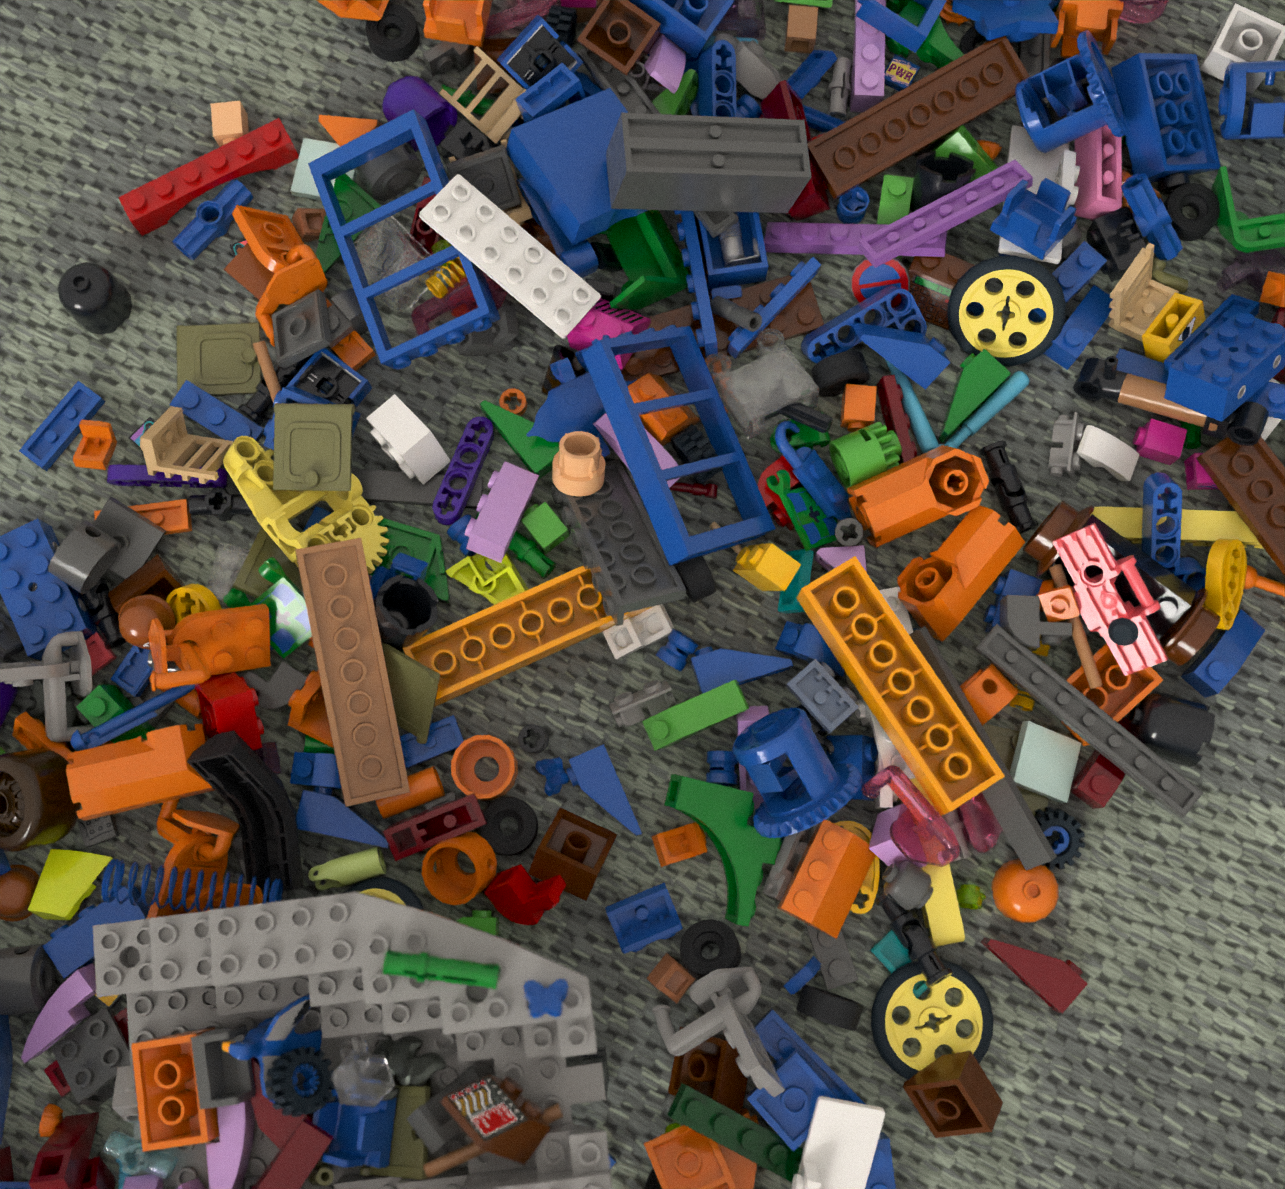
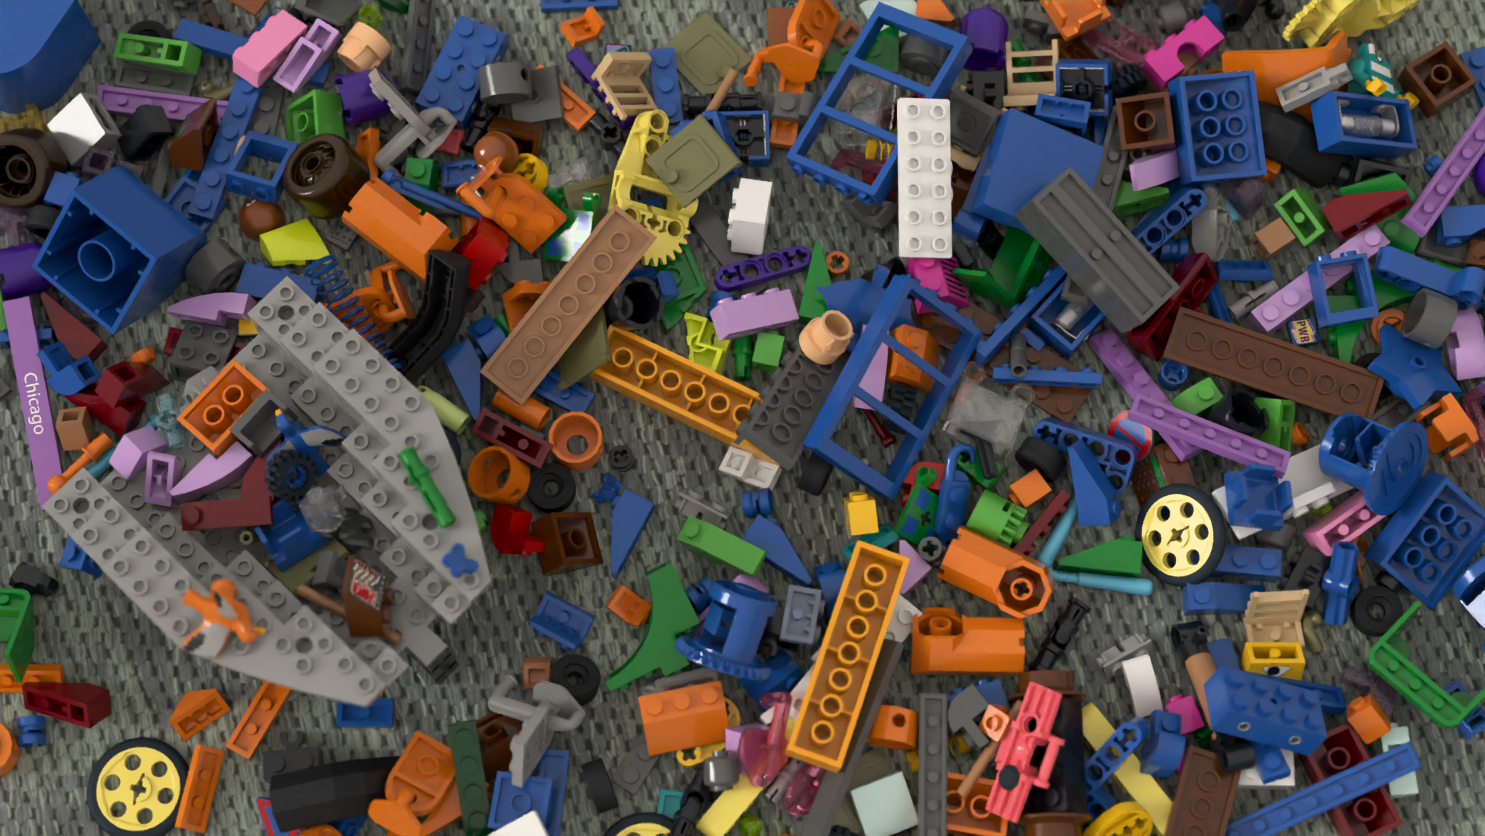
camera: 50 degrees right, 5 degrees down
dark grey tile [272,289,332,369] -> none
blue tile [784,956,821,995] -> none
none -> blue brick [1140,709,1186,778]

